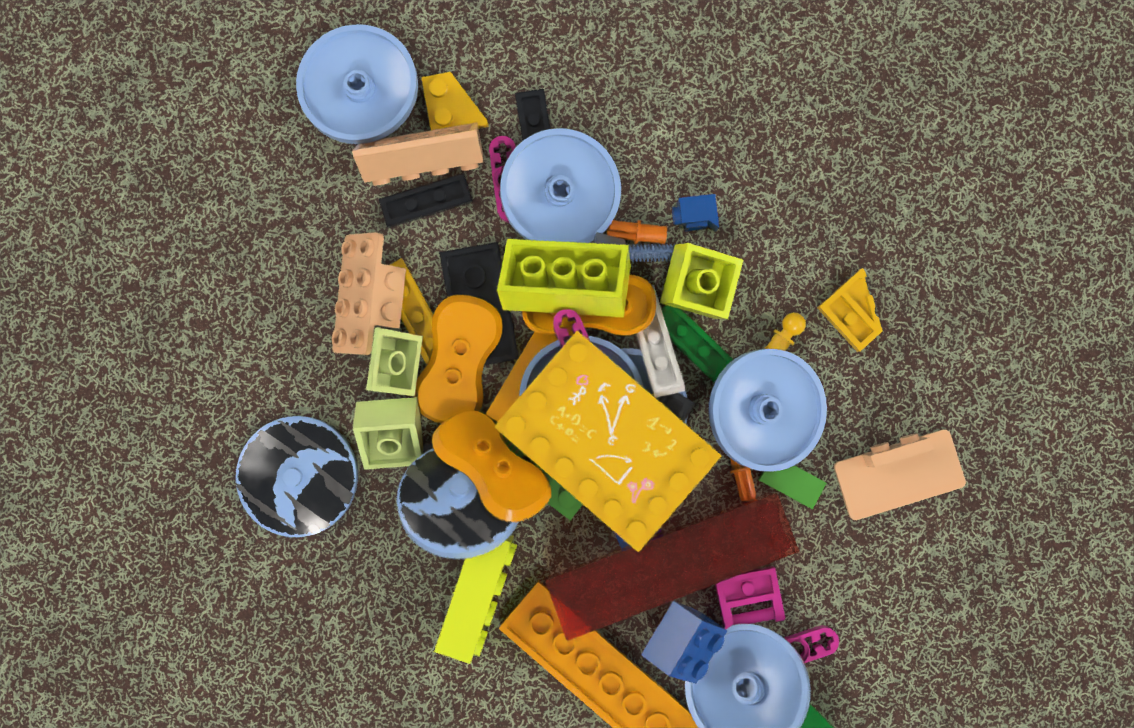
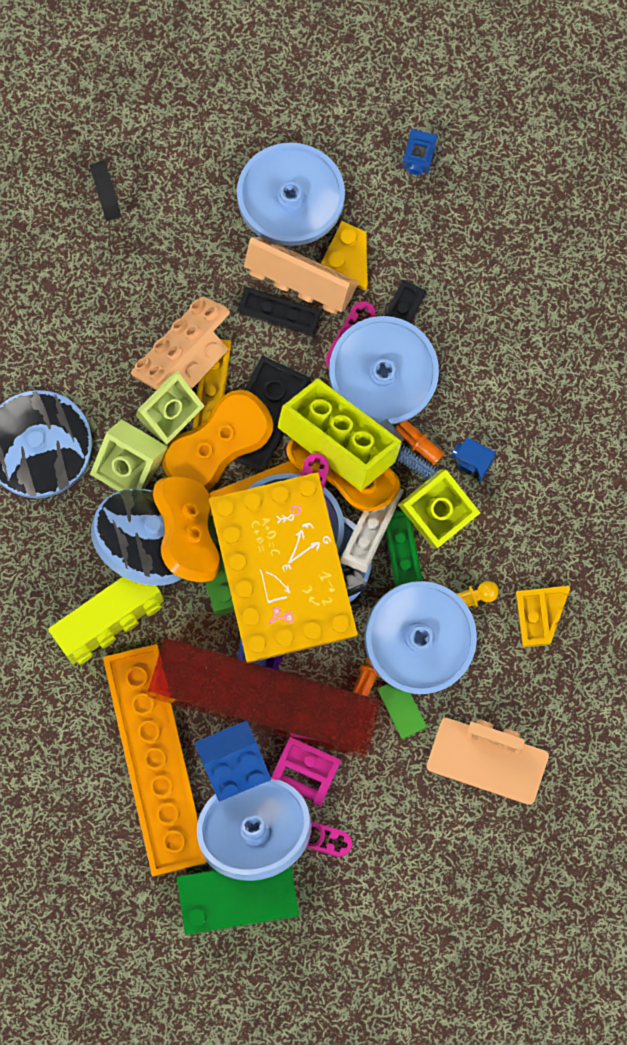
camera: 35 degrees right, 10 degrees down
none -> black tyre [89,160,122,222]

